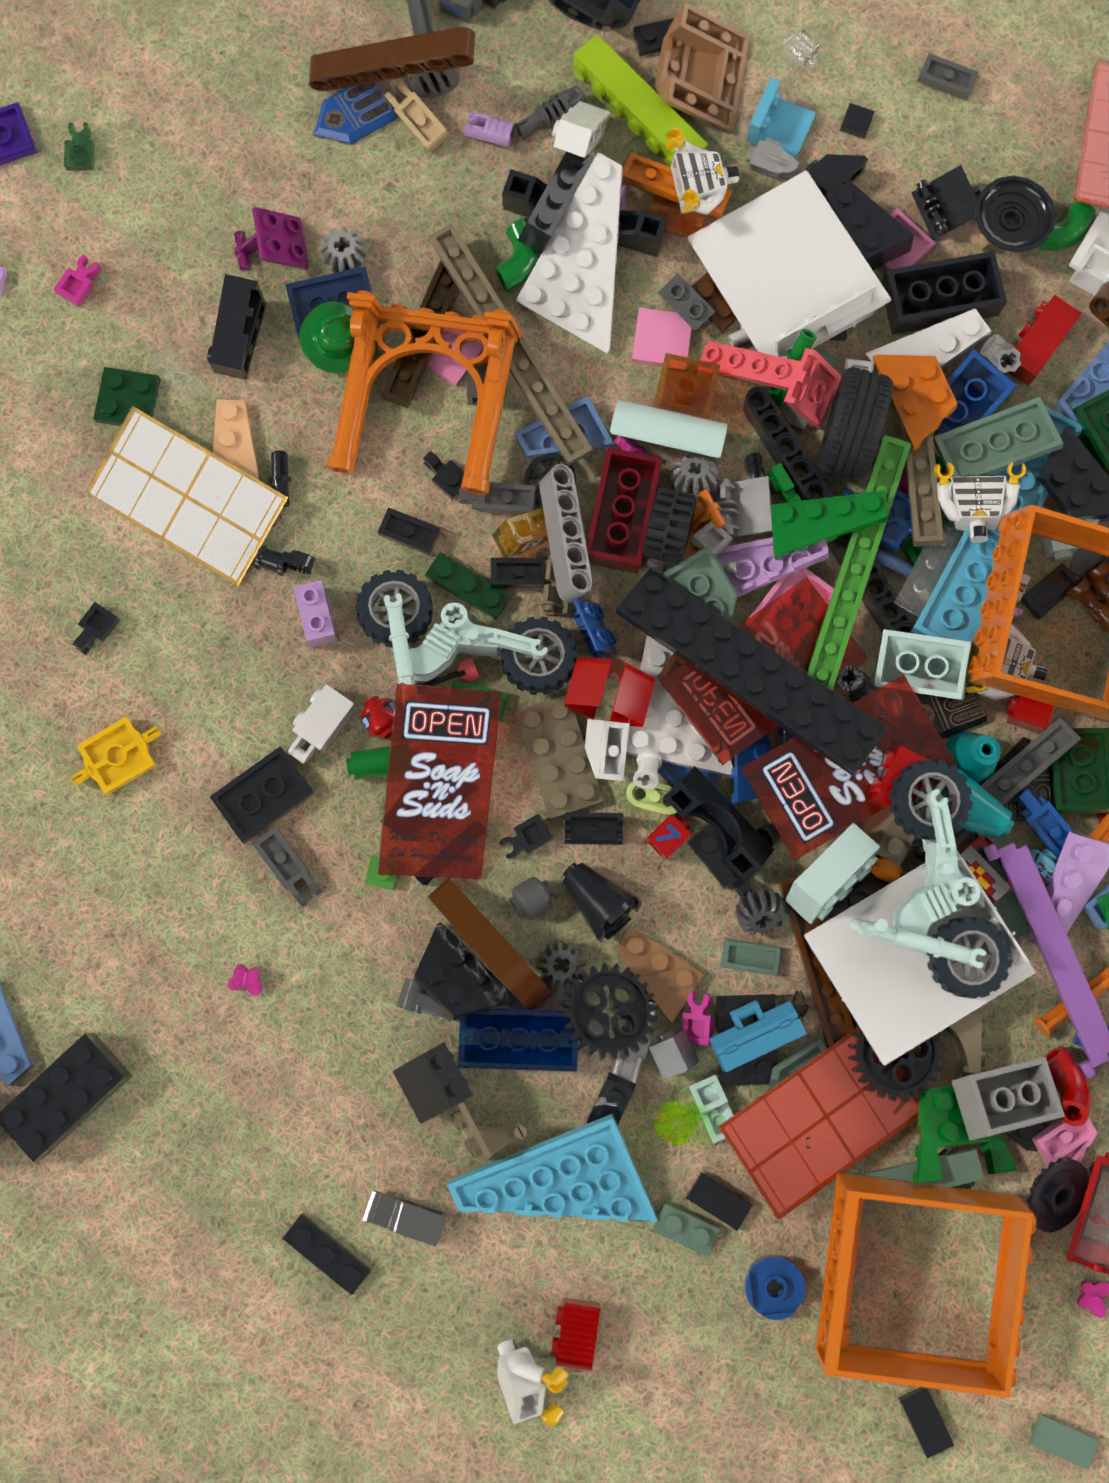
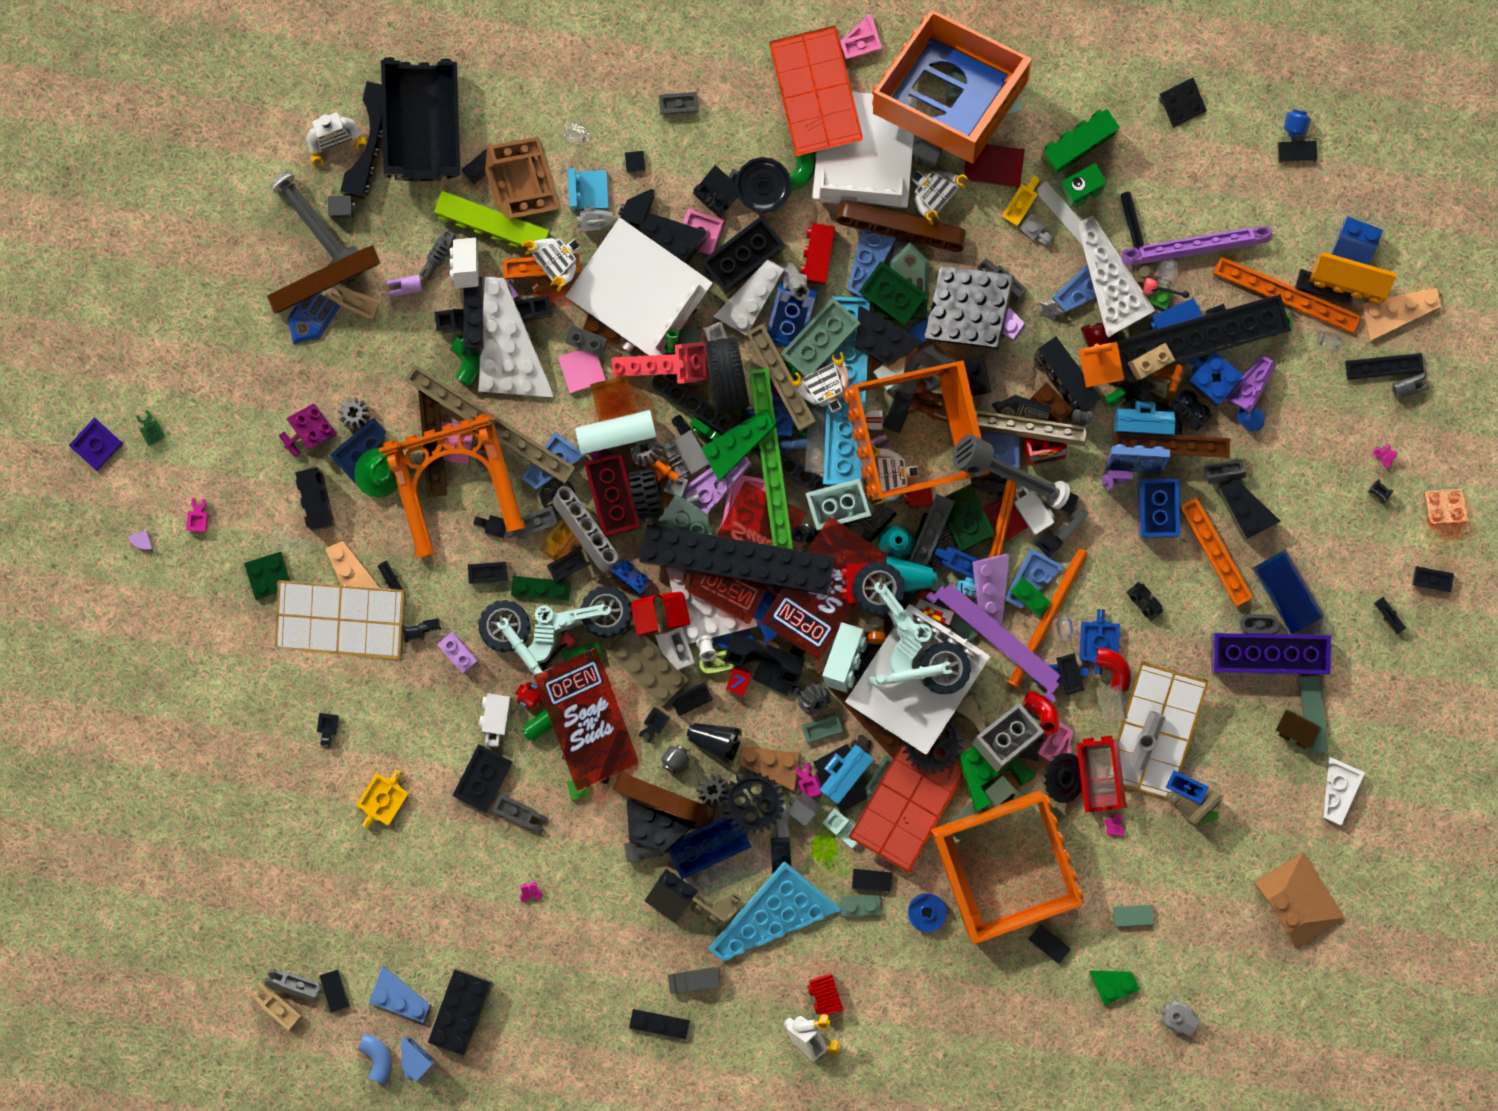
camera: 20 degrees left, 5 degrees up
orange wing [873,354,957,451] -> none

